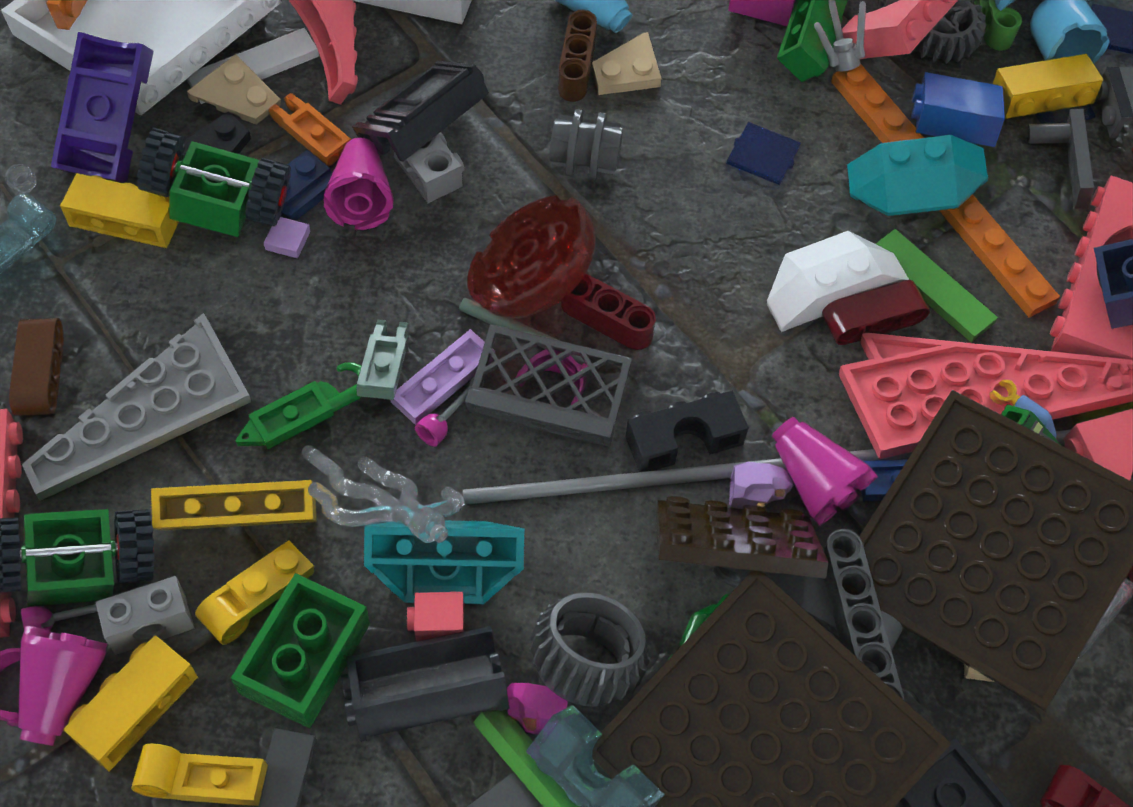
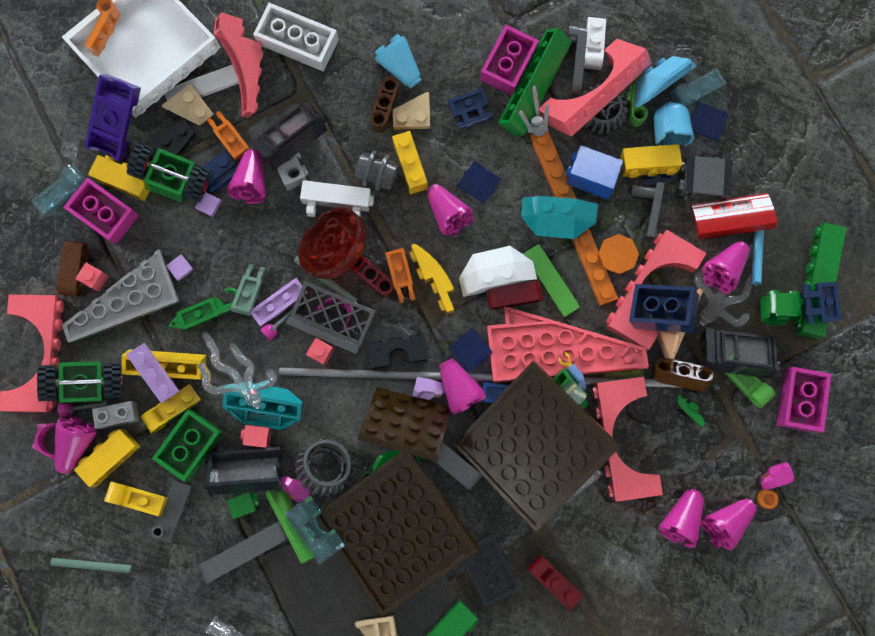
camera: 10 degrees right, 20 degrees up
dark grey beam [823,529,904,700] -> none
none -> dark pink brick [63,178,139,245]
none -> coral brick [75,263,110,292]
none -> lavender plate [126,343,179,403]
none -> lavender tile [166,254,194,281]
none -> green brick [227,492,260,519]
none -> white brick [300,180,374,223]
none -> coral brick [306,338,335,366]
none -> orange hinge [385,248,415,304]
none -> yellow brick [392,131,428,195]
none -> yellow slope [409,244,454,315]
none -> dark pink cone [427,184,474,237]
none -> dark blue plate [448,88,493,130]
none -> clear blue piece [449,327,493,373]
none -> orange piece [598,234,639,274]

